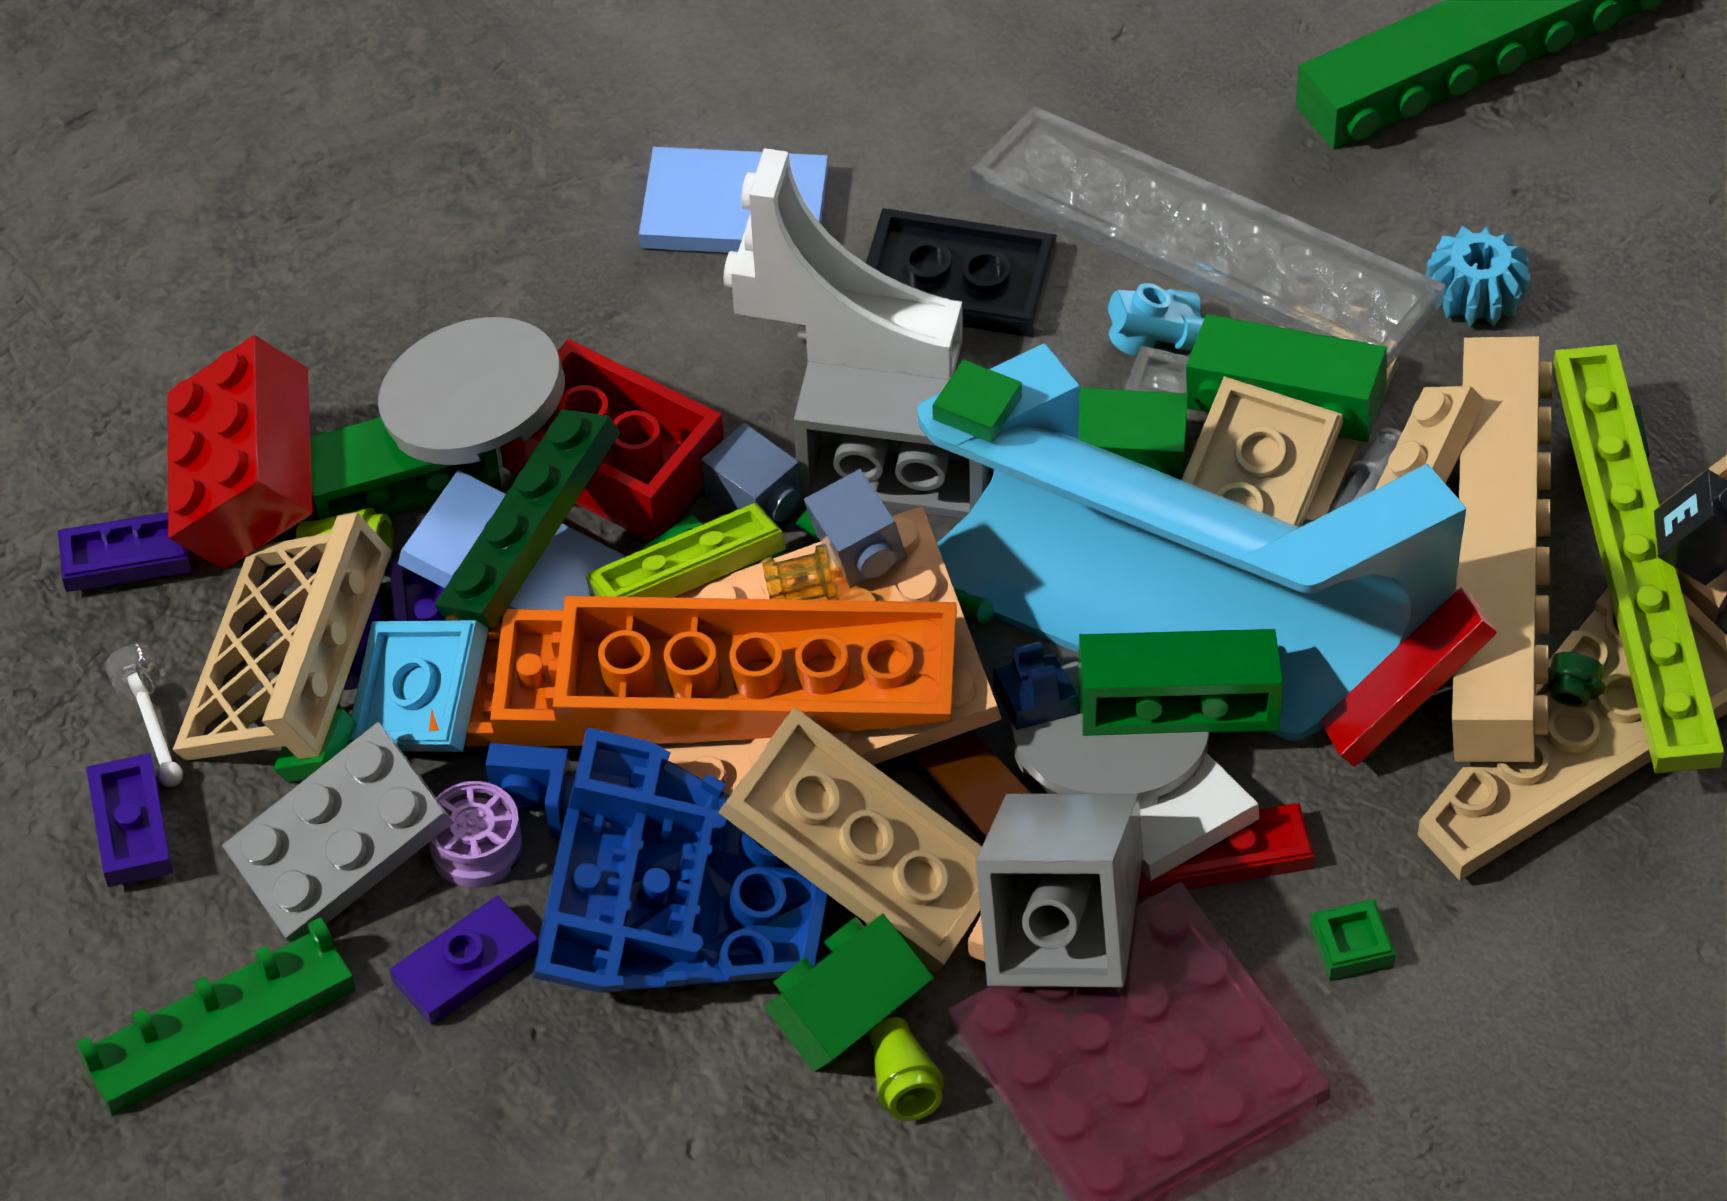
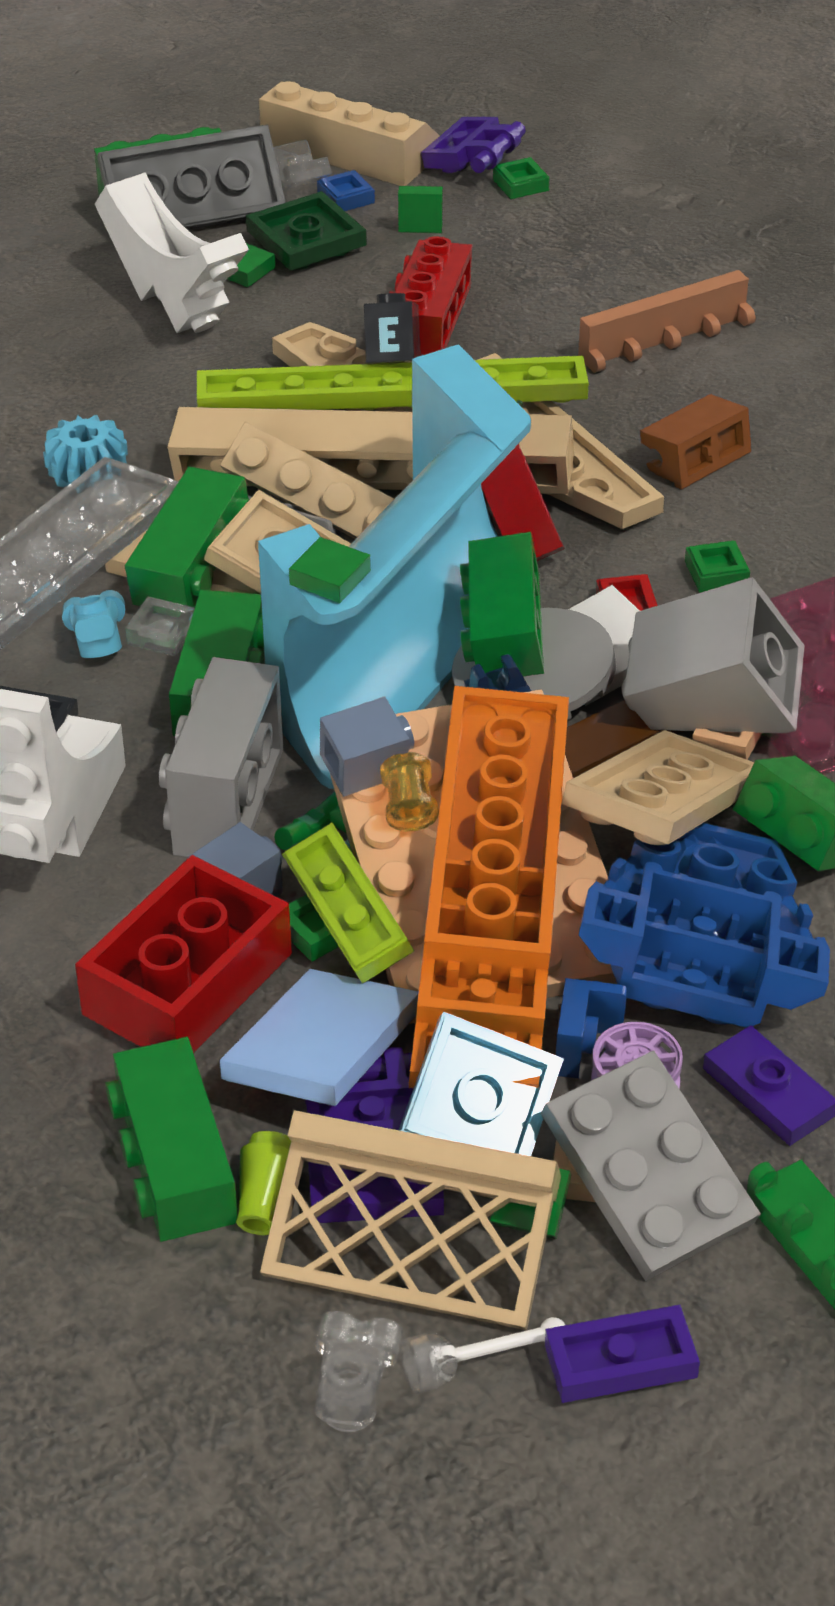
camera: 90 degrees left, 10 degrees down
dark purple plate [58,512,192,592] -> none
red brick [167,335,313,570] -> none
light grey tile [378,317,565,465] -> none
dark green plate [434,409,620,630] -> none
none -> clear plate [315,1311,403,1432]
none -> dark orange hinge [640,394,751,489]

